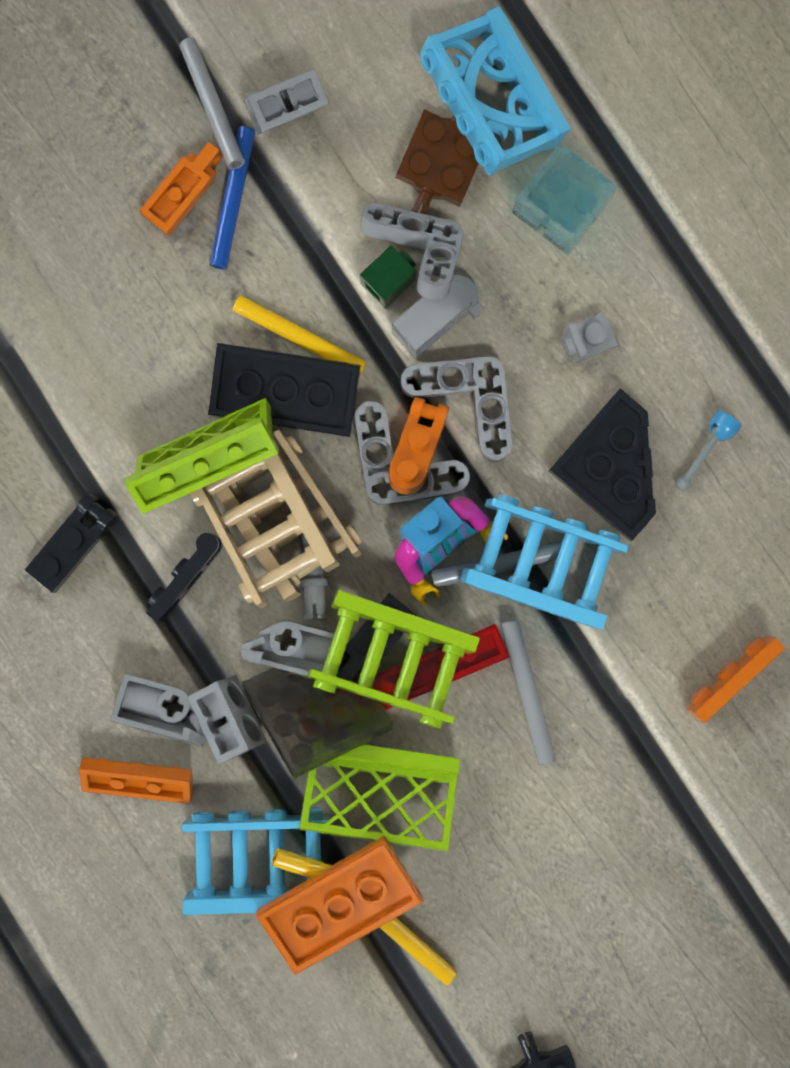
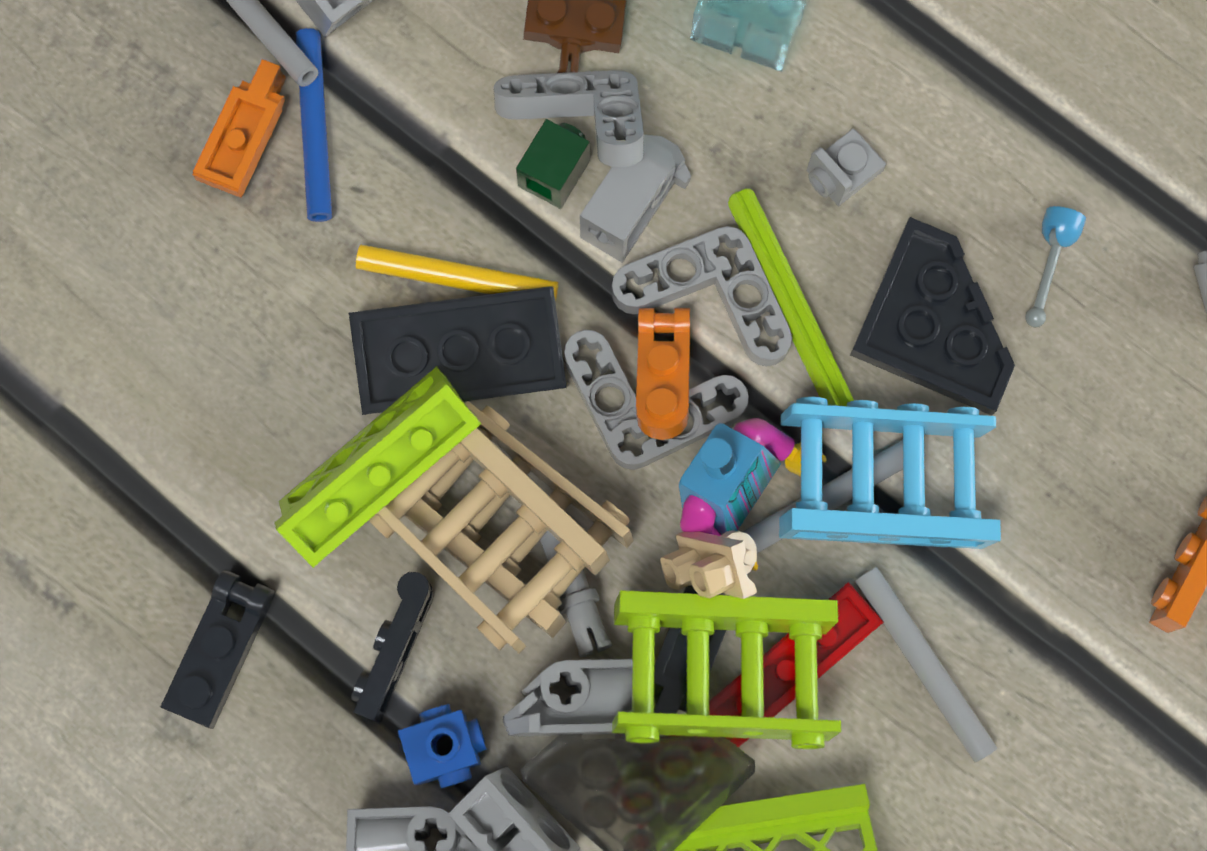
camera: 20 degrees left, 10 degrees down
none -> blue brick [398,704,487,788]
none -> tan hips [660,530,757,599]
none -> lime axle [728,188,854,406]

